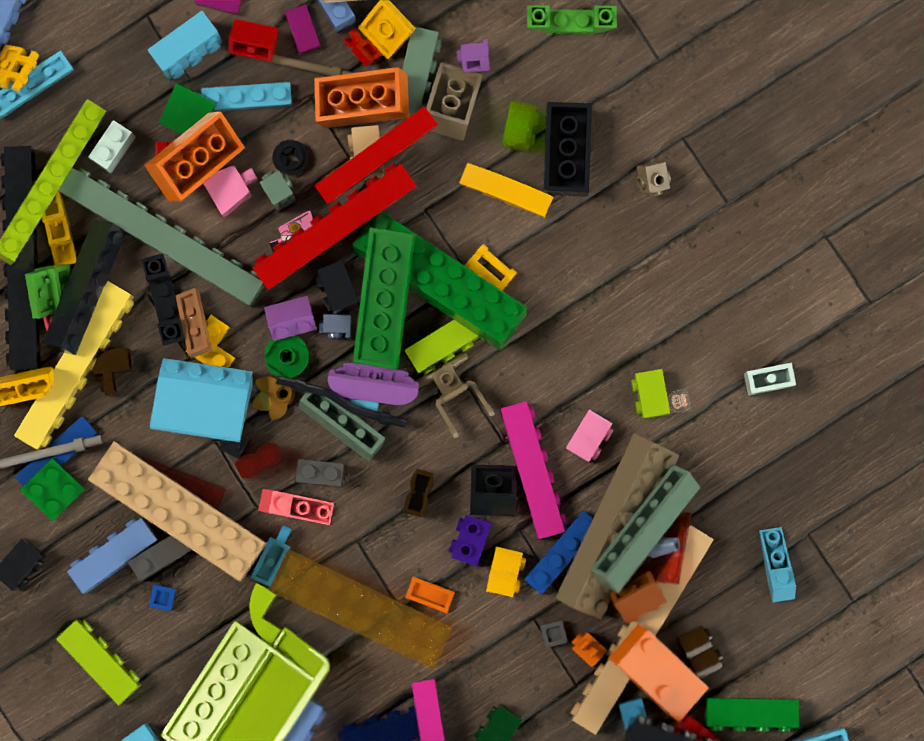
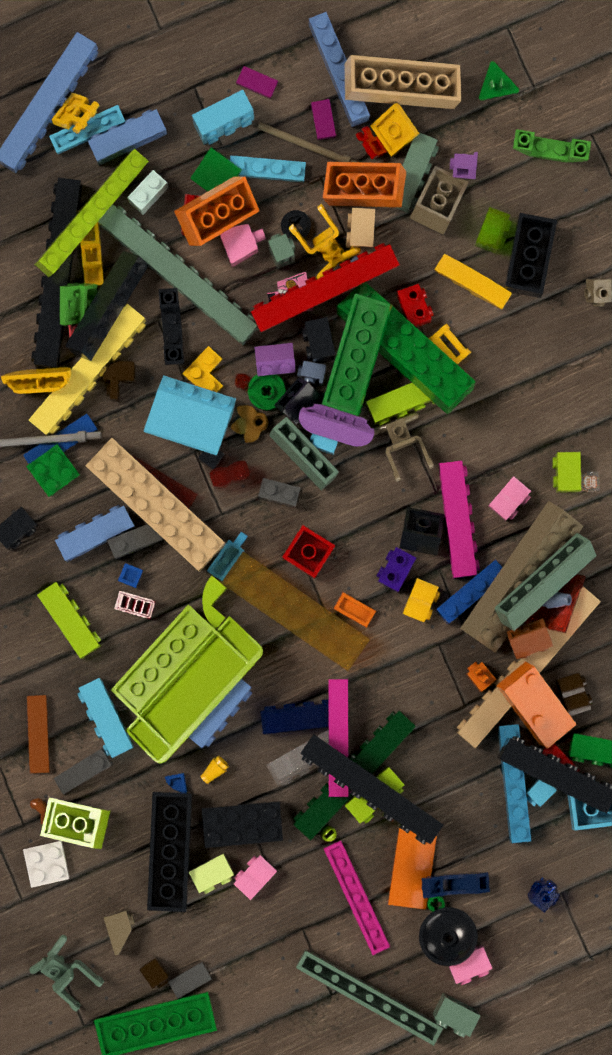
camera: 10 degrees right, 0 degrees up
medium nougat plate [175,288,212,358] -> none
red brick [228,19,279,62] -> none
coral slope [258,489,334,525] -> none
black bar [276,375,407,428] -> none
red tile [314,106,438,205] -> none
dark brown brick [404,469,434,517] -> none
dark grey plate [540,620,568,648] -> none
none -> medium blue brick [88,109,167,166]
none -> slope [114,591,157,620]
none -> clear red hinge [234,373,250,390]
none -> black brick [274,377,321,425]
none -> red brick [282,525,335,579]
none -> yellow piece [289,204,361,279]
none -> red brick [396,284,433,327]

